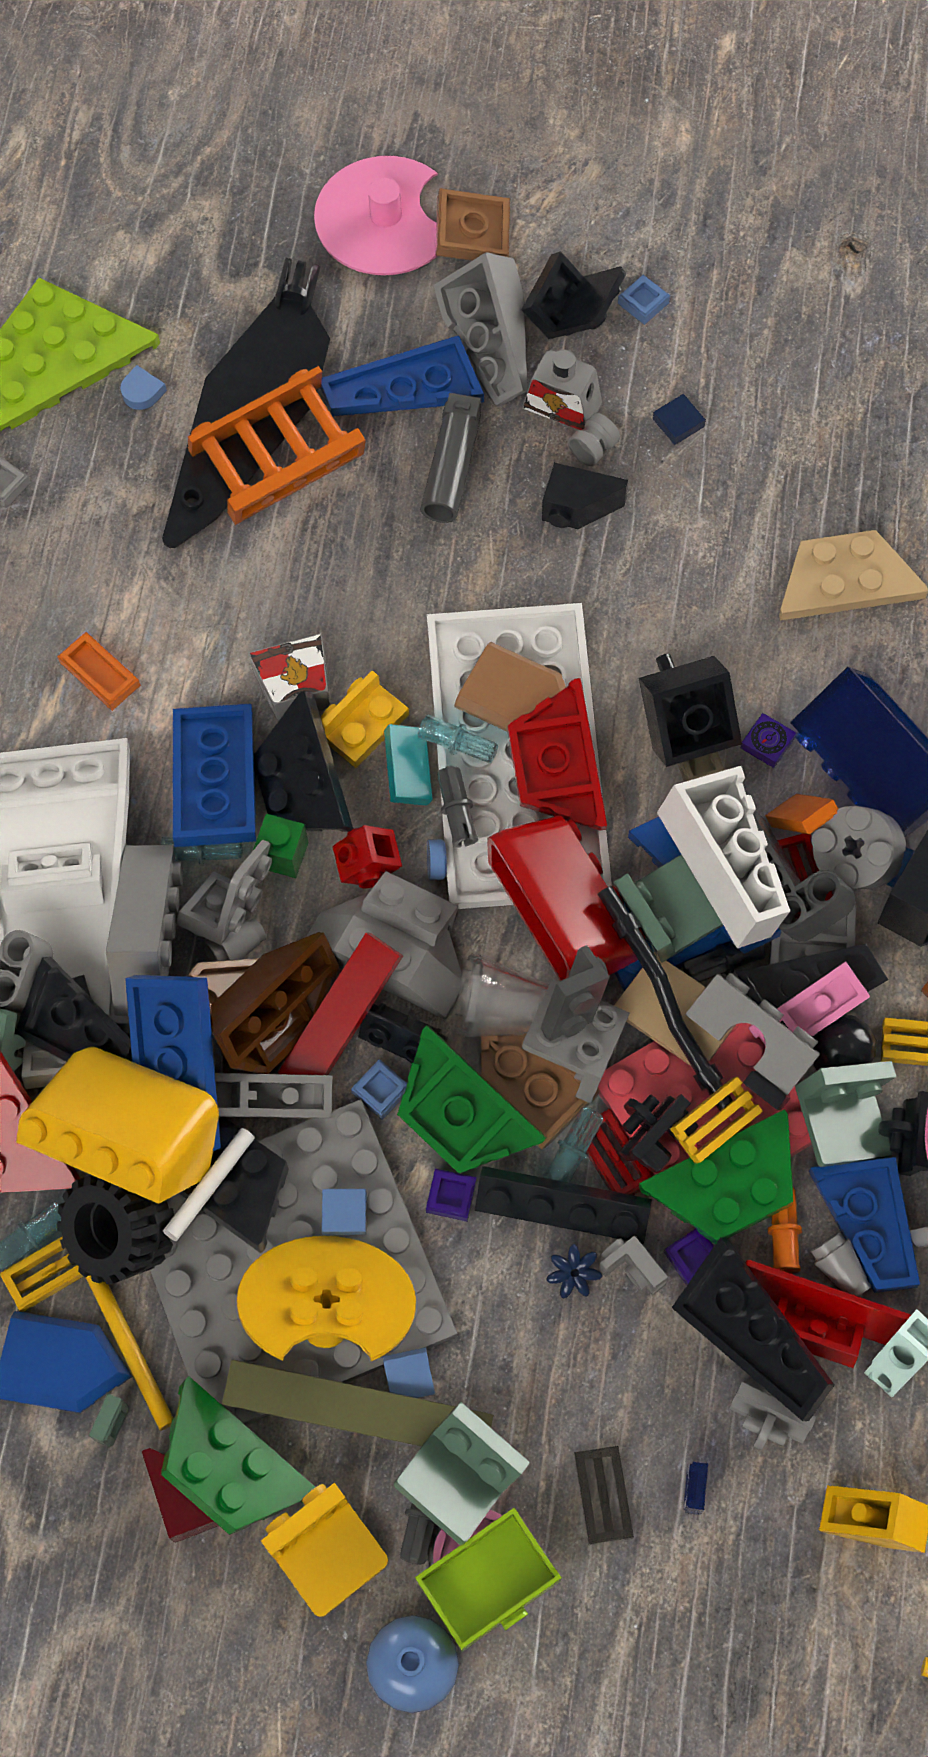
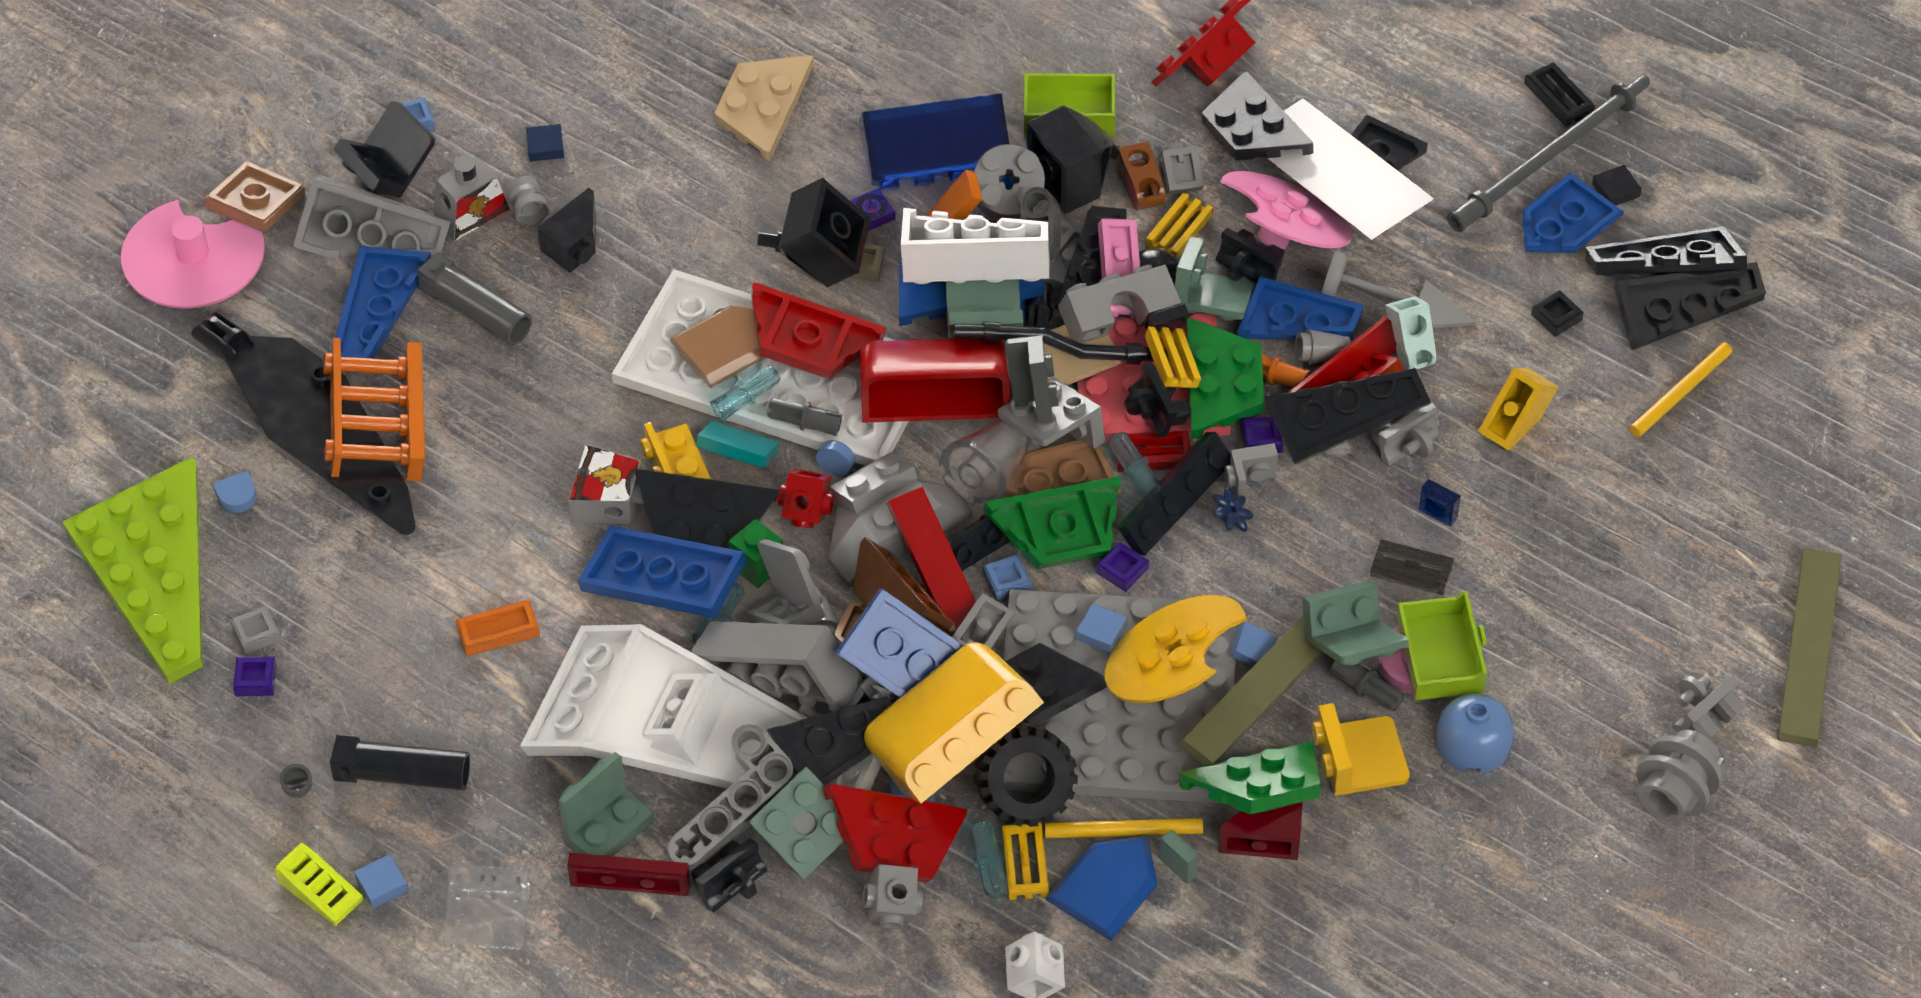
camera: 65 degrees left, 15 degrees down
white bar [163,1128,255,1241] -> none

